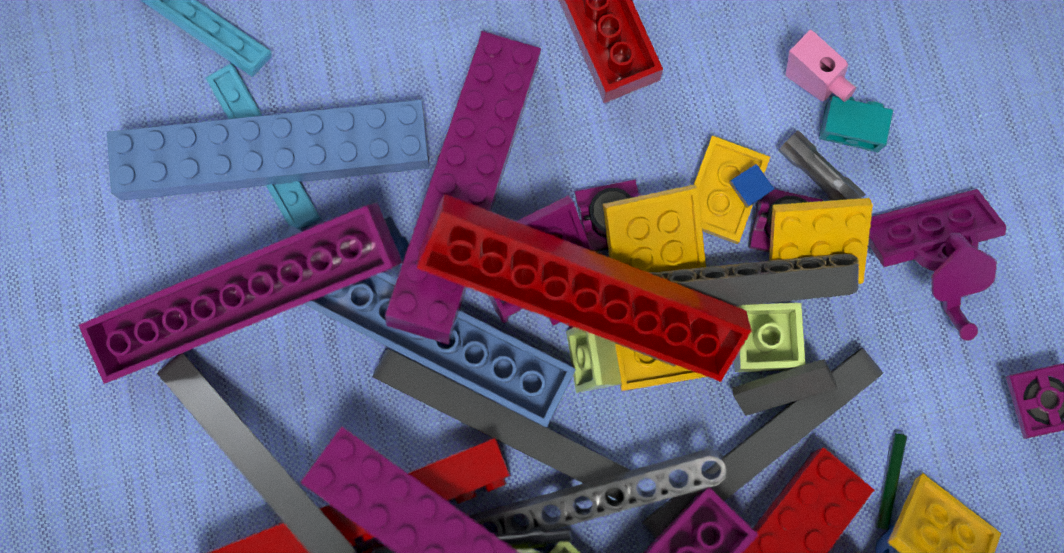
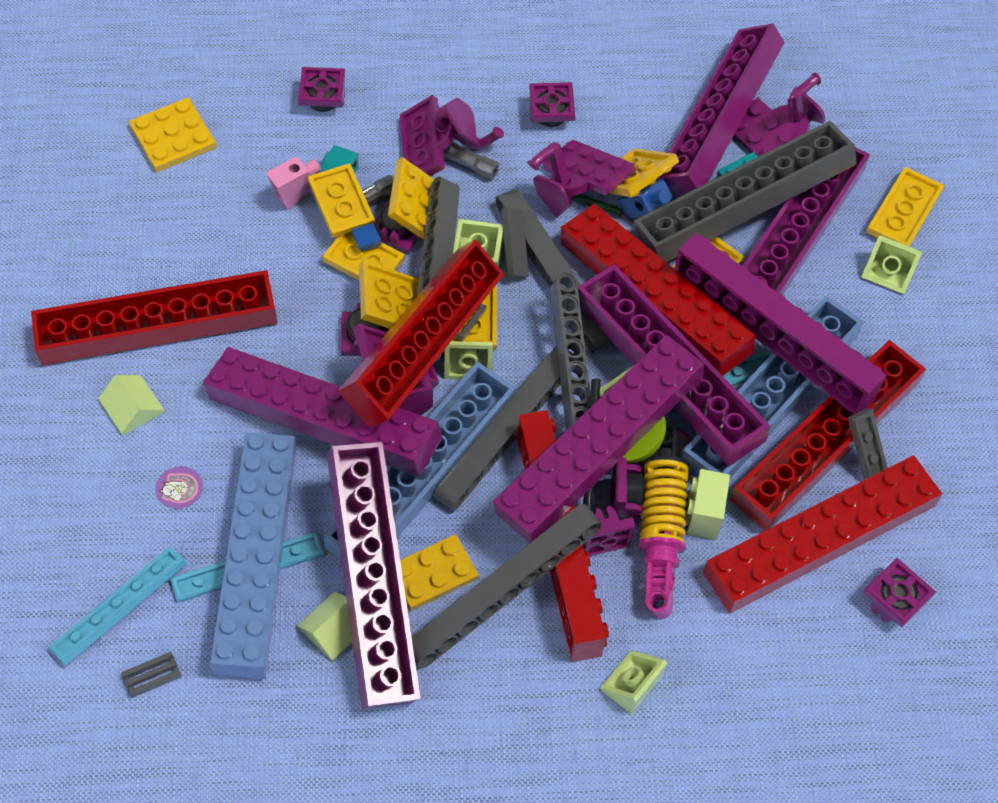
camera: 85 degrees left, 20 degrees down
none -> dark grey tile [121,651,182,698]
none -> sticker [156,466,203,509]
none -> yellowish green slope [297,592,353,662]
none -> magenta piece [298,67,346,112]
none -> yellow plate [308,163,375,238]
none -> yellow plate [400,534,479,611]
none -> flat silver axle [443,141,500,180]
none -> magenta plate [527,139,636,217]

